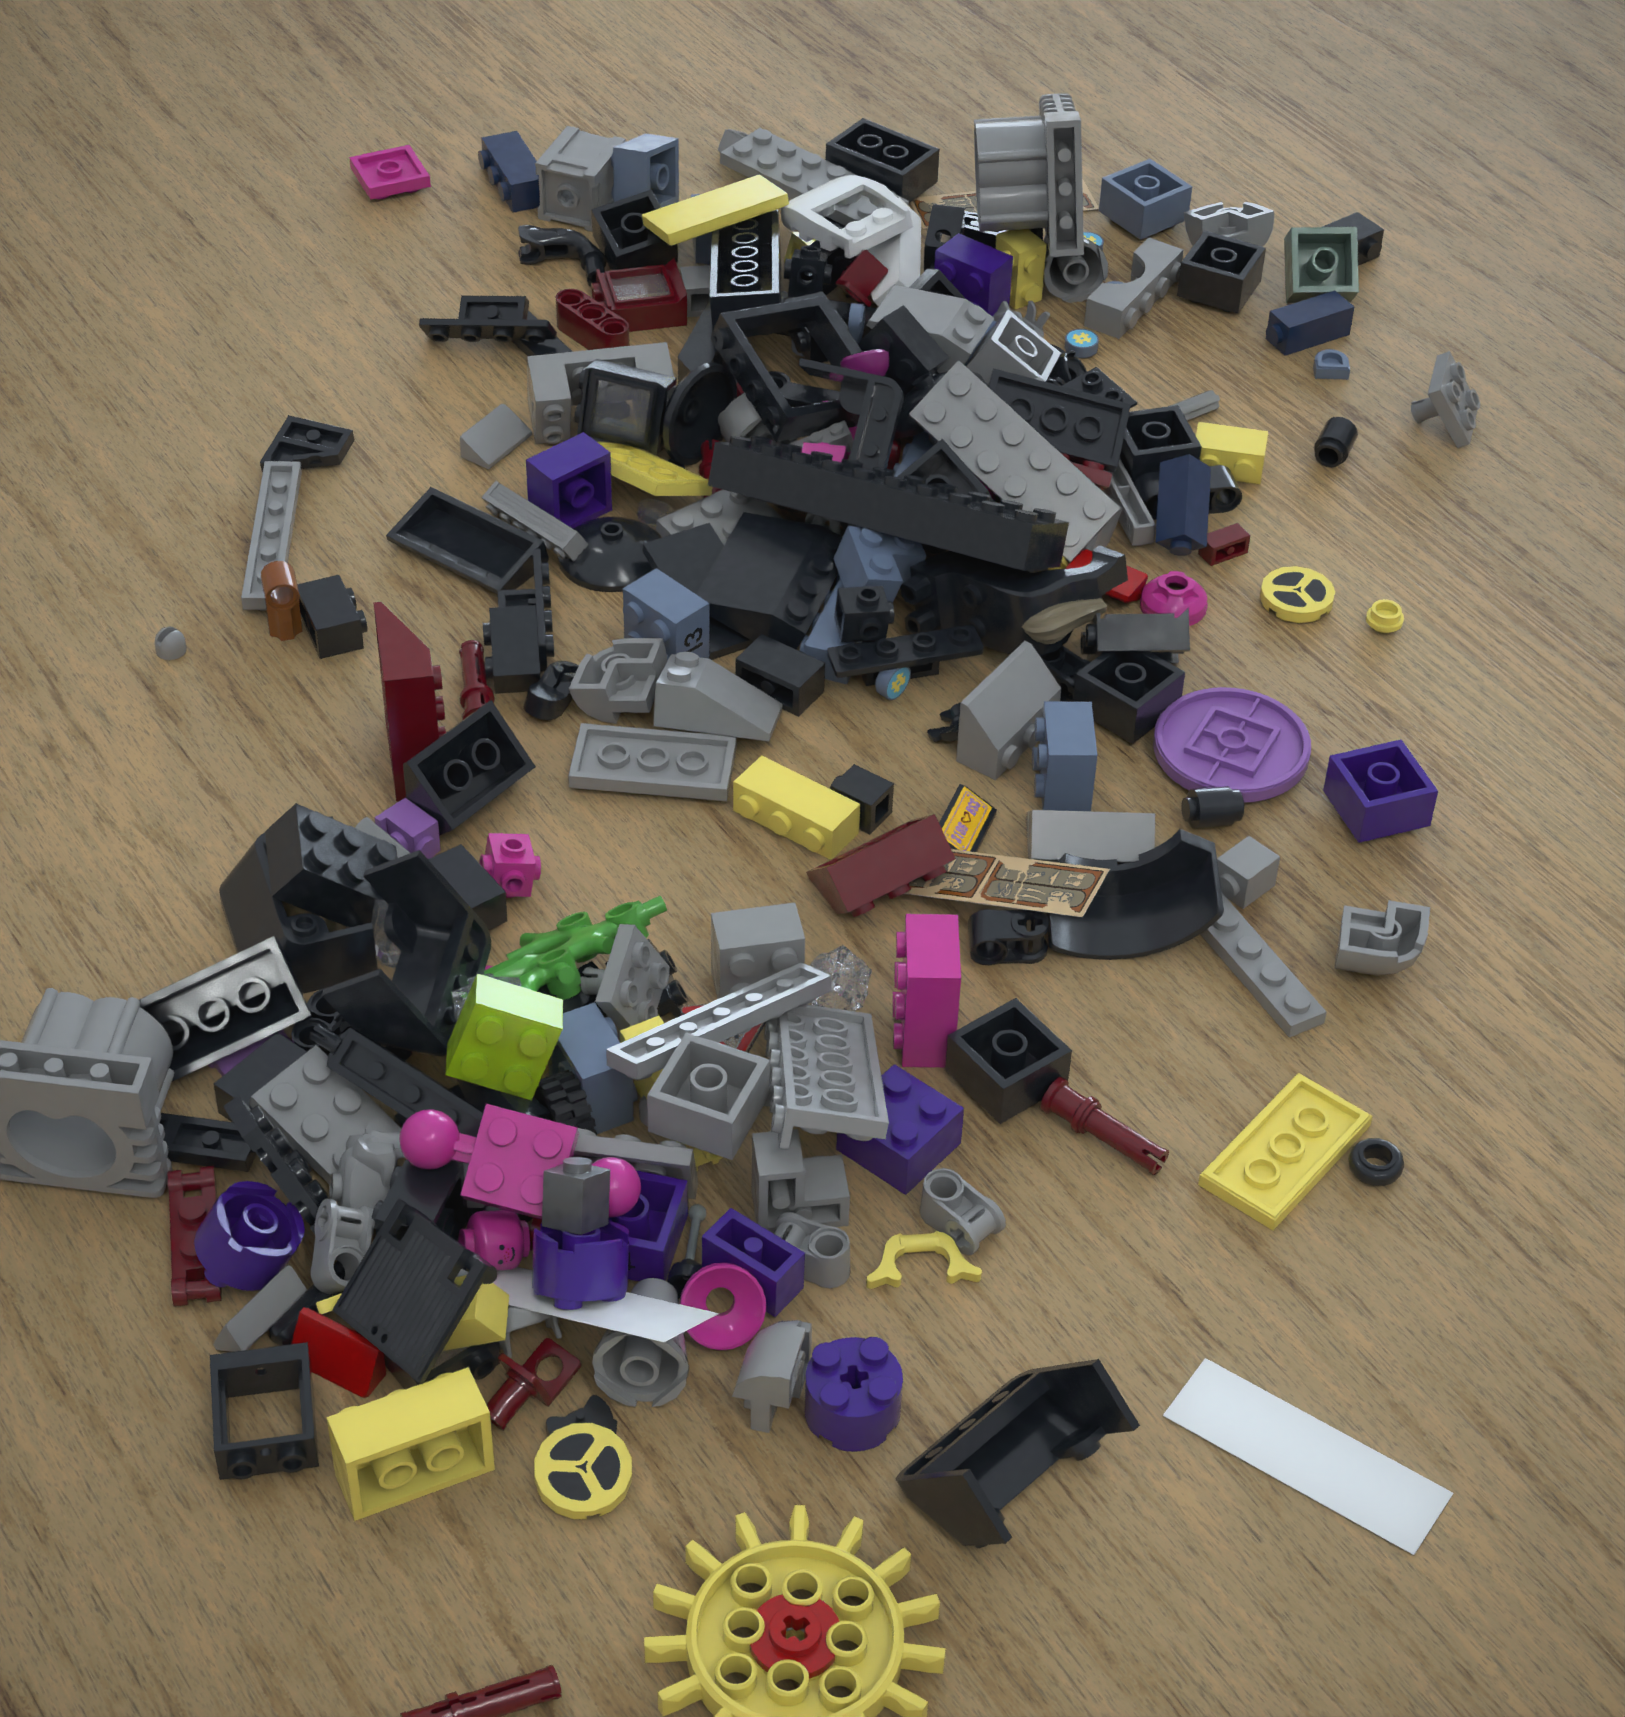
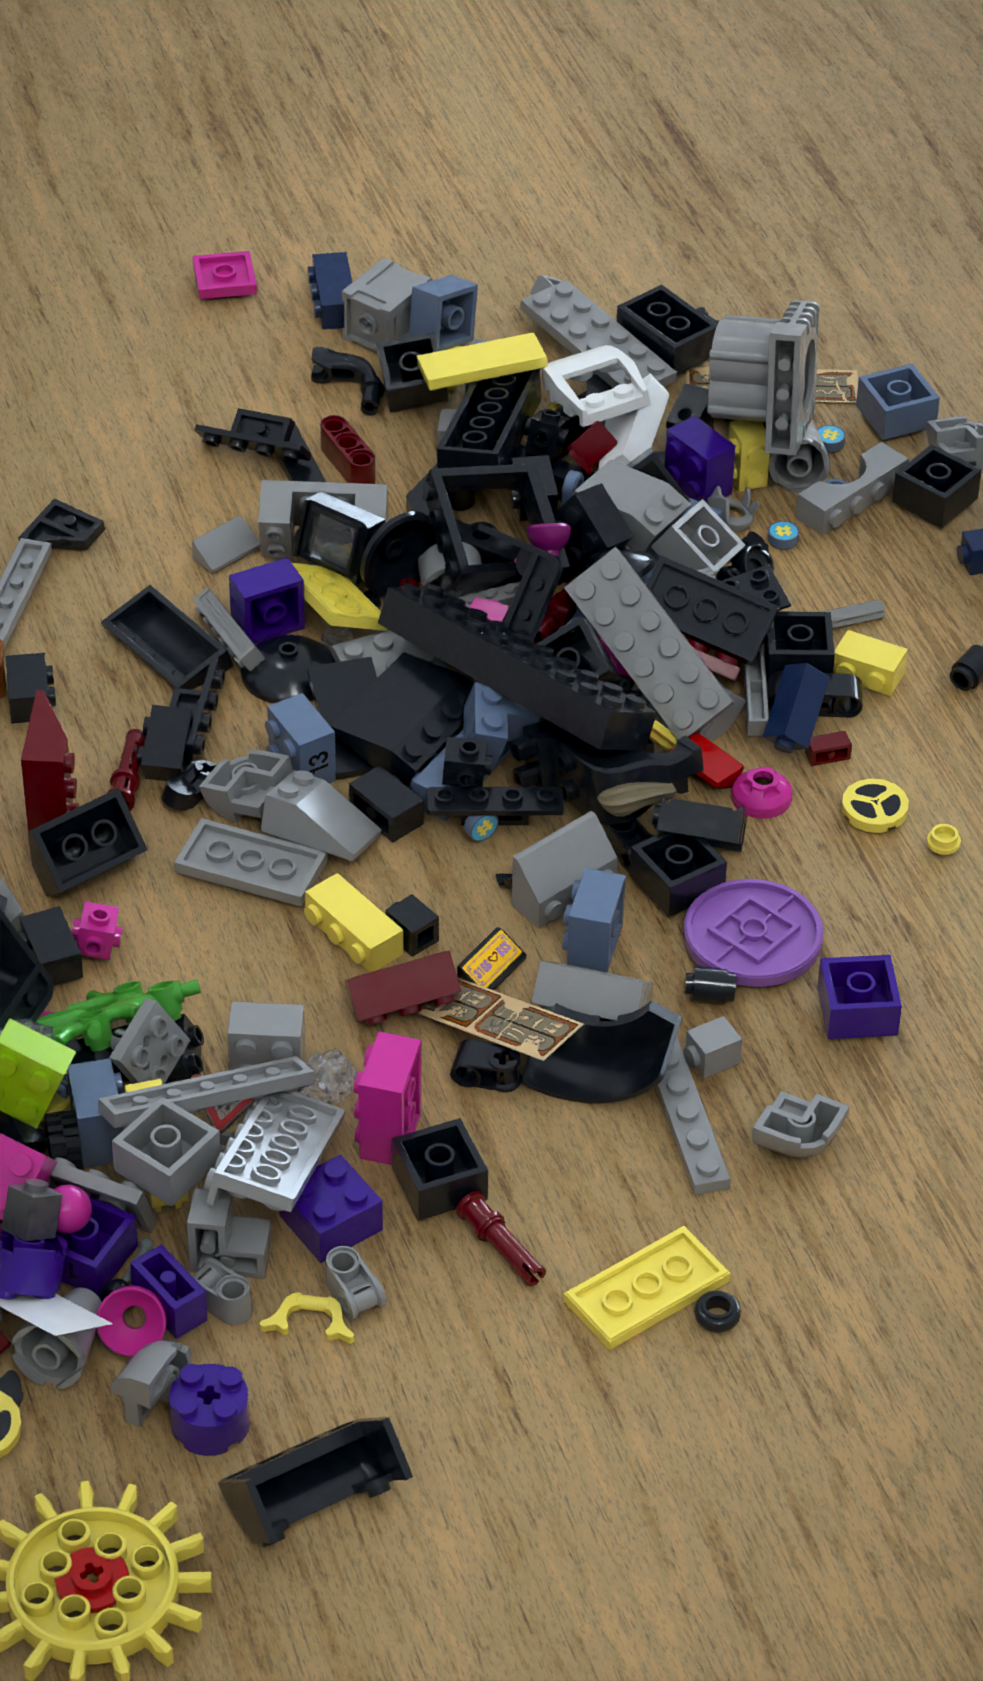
camera: 15 degrees right, 0 degrees up
medium lavender brick [374,798,441,859] -> none
dark red window [591,258,687,332] -> none
white sticker [1163,1358,1453,1555] -> none

